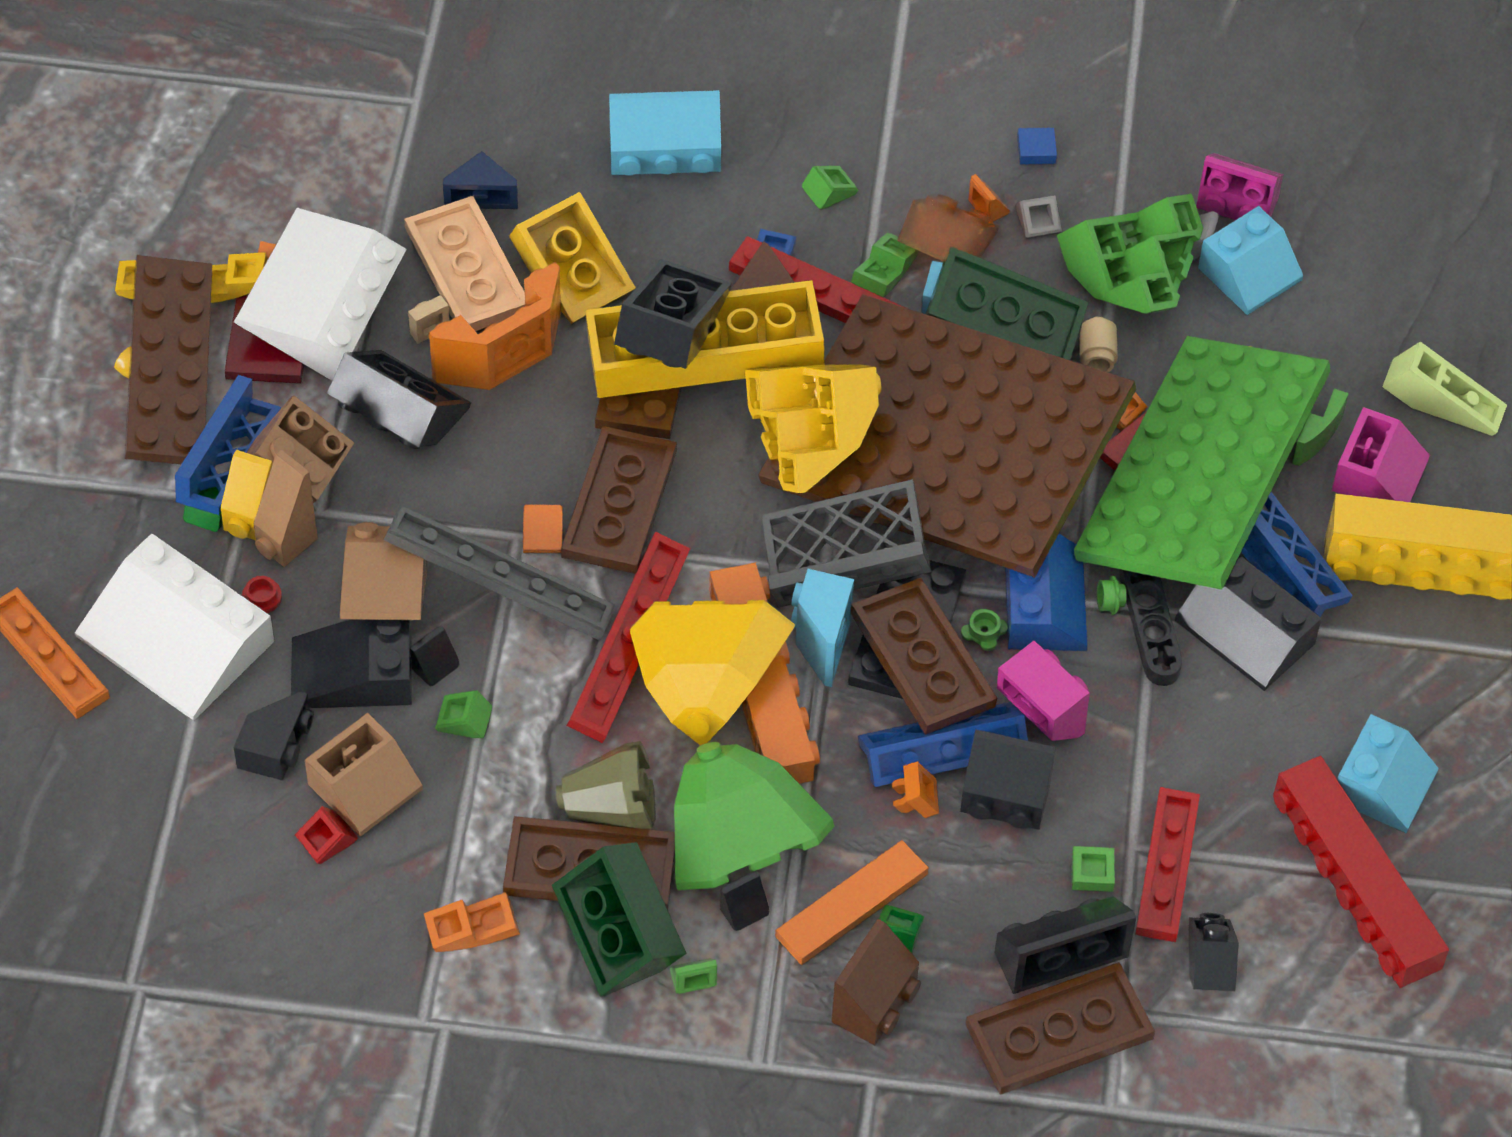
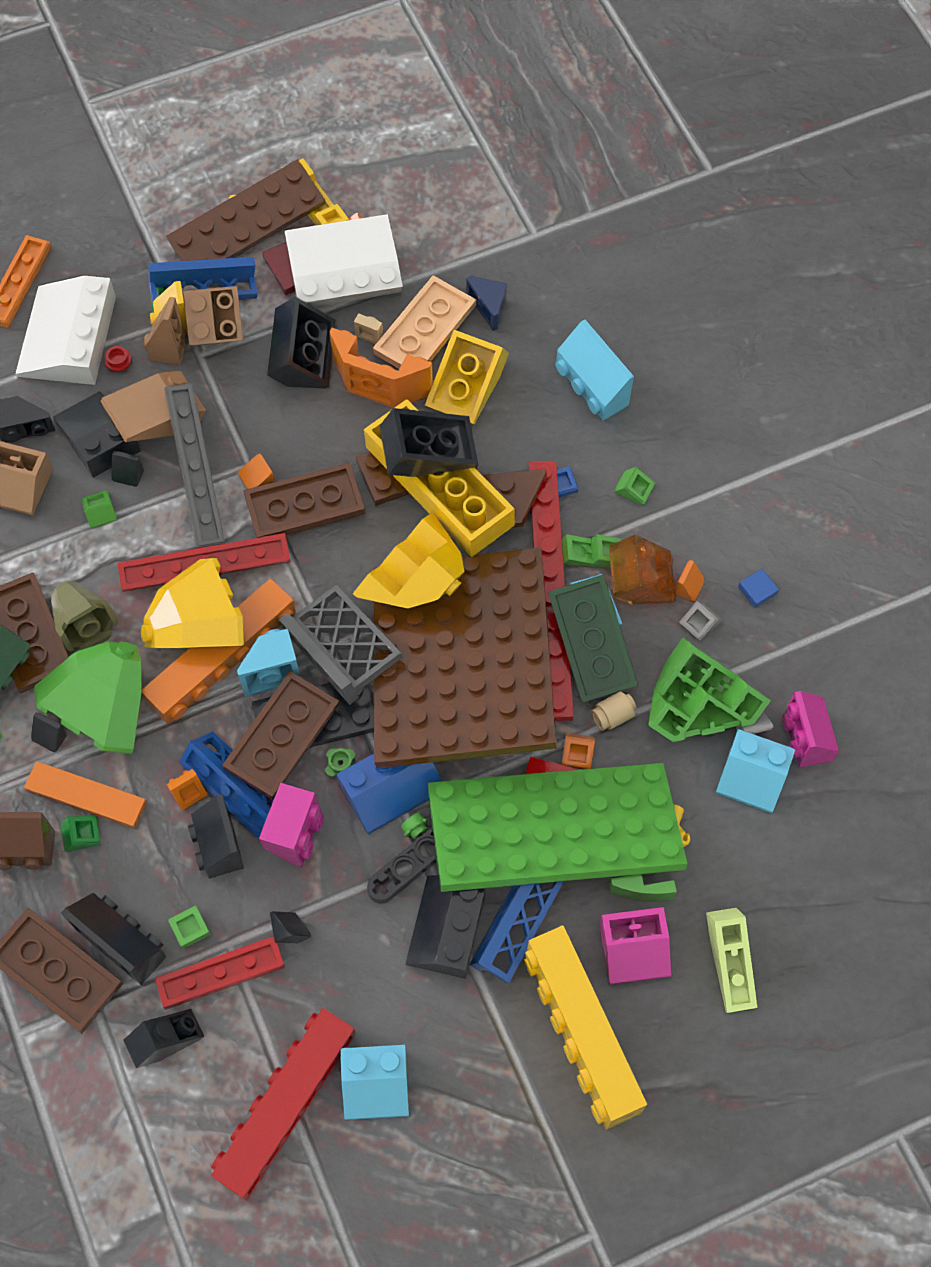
camera: 60 degrees right, 10 degrees up
none -> black slope [270,911,311,944]

